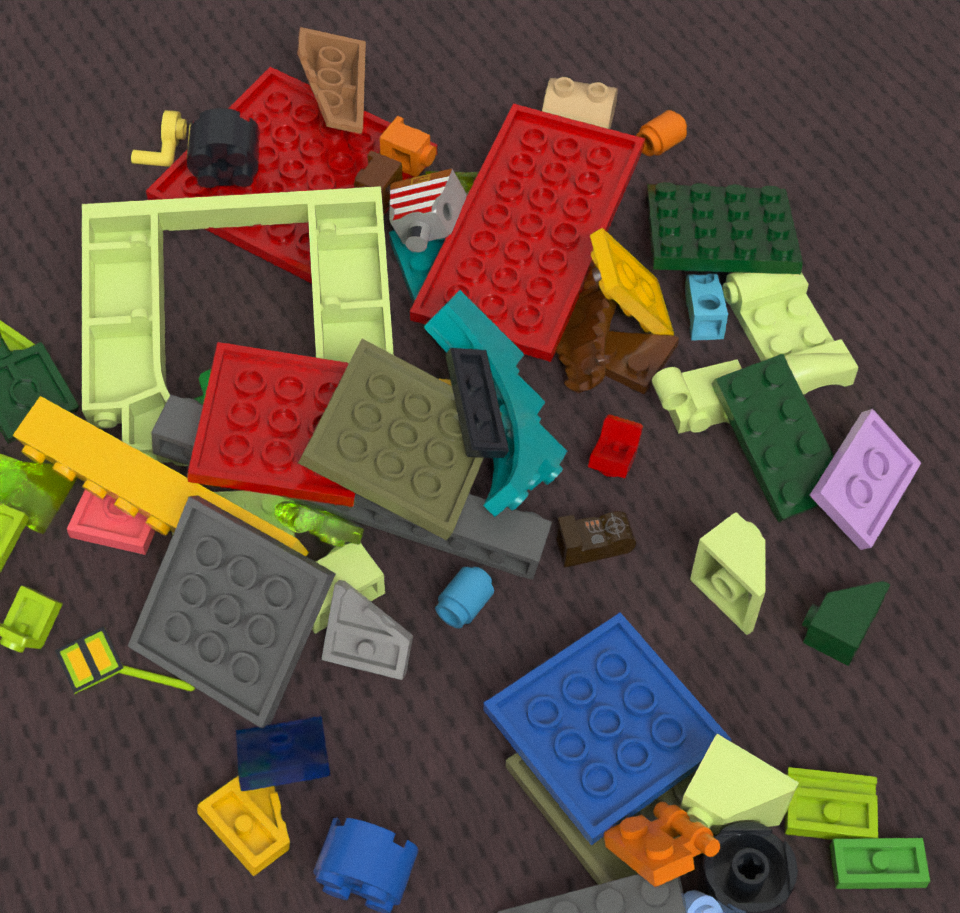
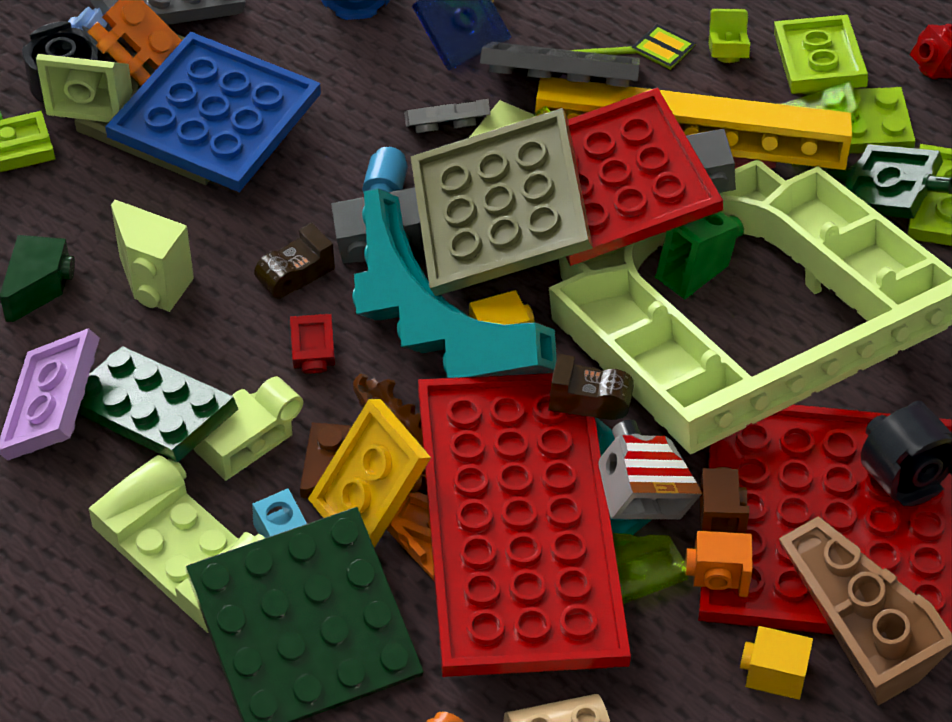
camera: 155 degrees right, 5 degrees down
black tile [445,348,509,458] -> none
none -> dark brown leg [548,354,634,420]
none -> yellow brick [740,626,813,700]

